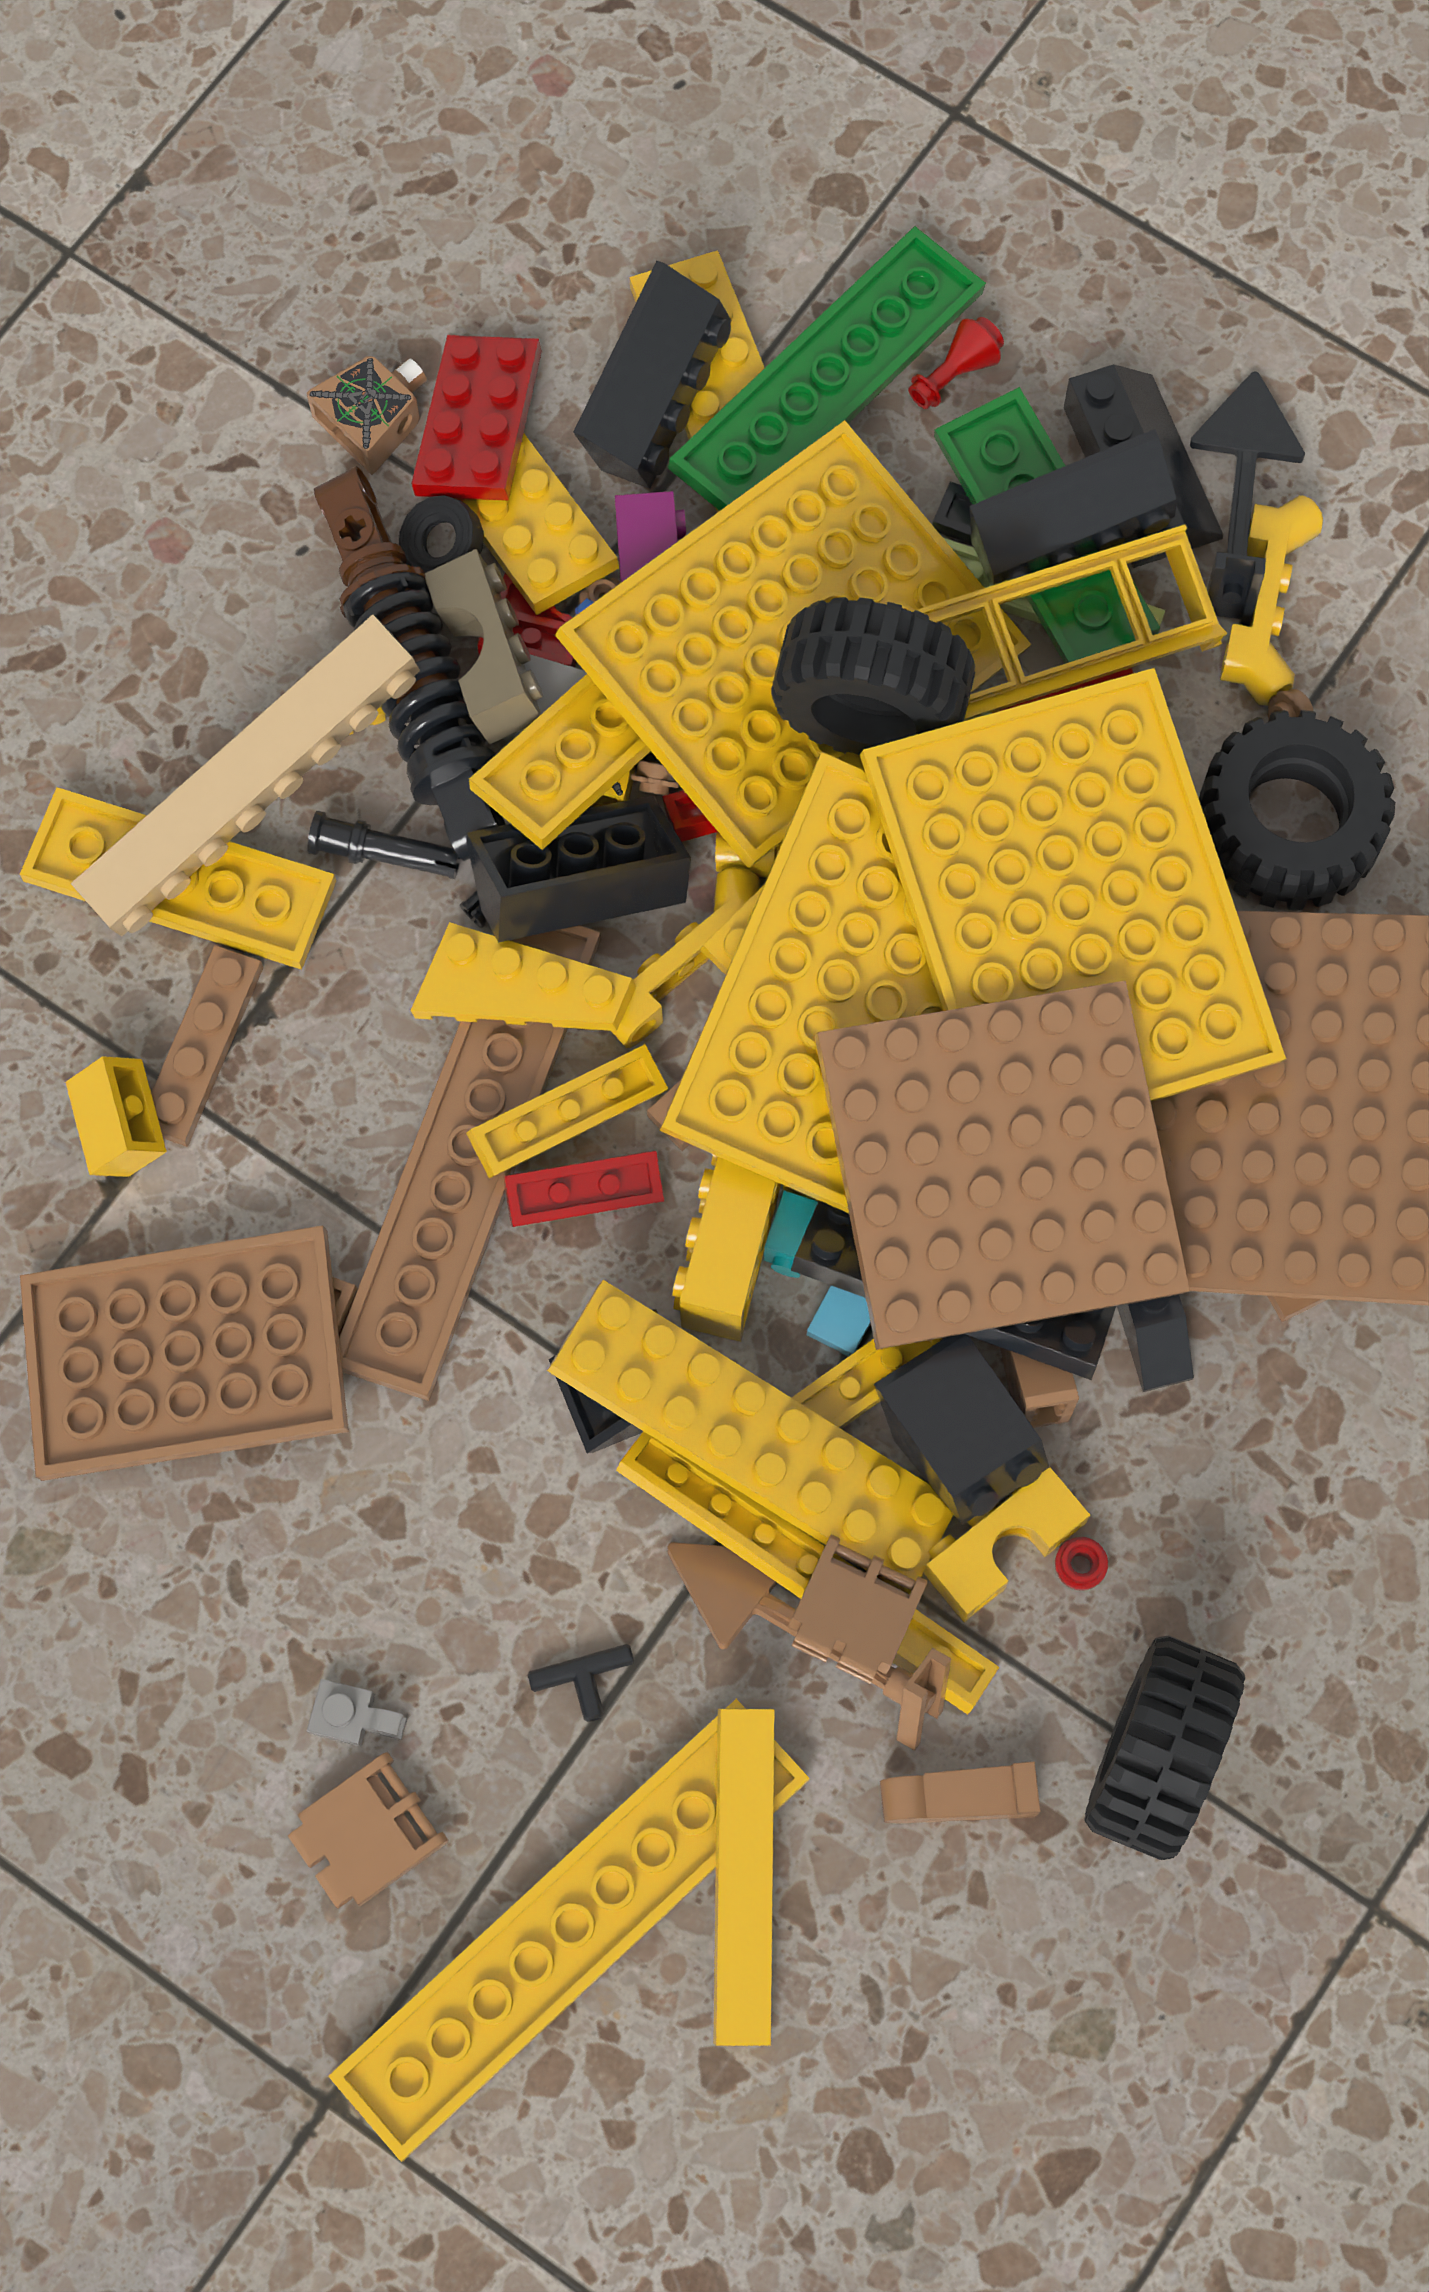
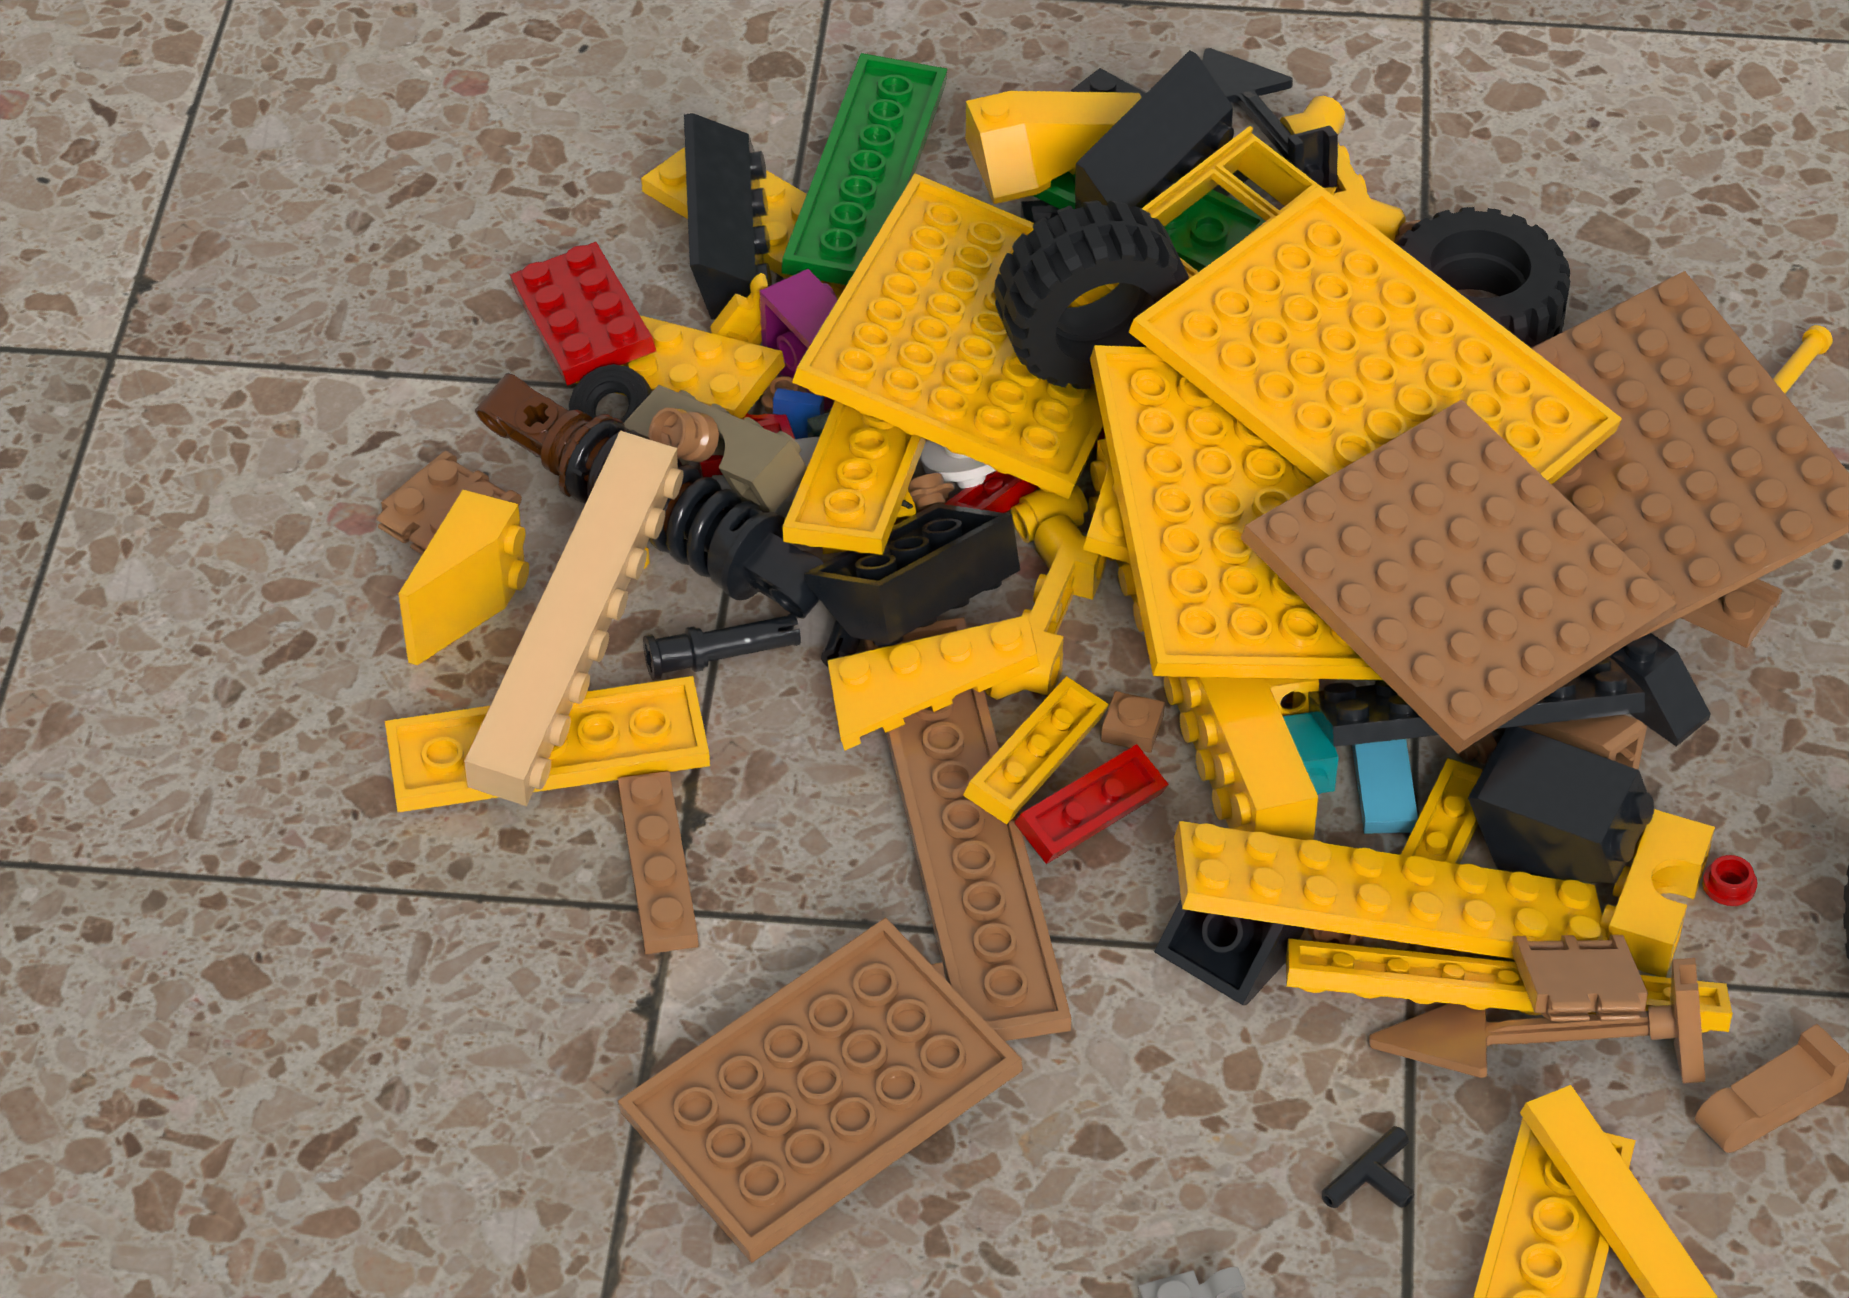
camera: 30 degrees left, 25 degrees down
yellow brick [65,1056,167,1177] -> none
torso [307,356,427,475] -> none
red piece [908,317,1004,409] -> none
none -> medium nougat plate [377,451,522,554]
none -> yellow slope [398,490,529,666]
none -> medium nougat wheel [648,407,719,462]
none -> yellow plate [710,273,768,345]
none -> yellow wedge [965,91,1142,204]

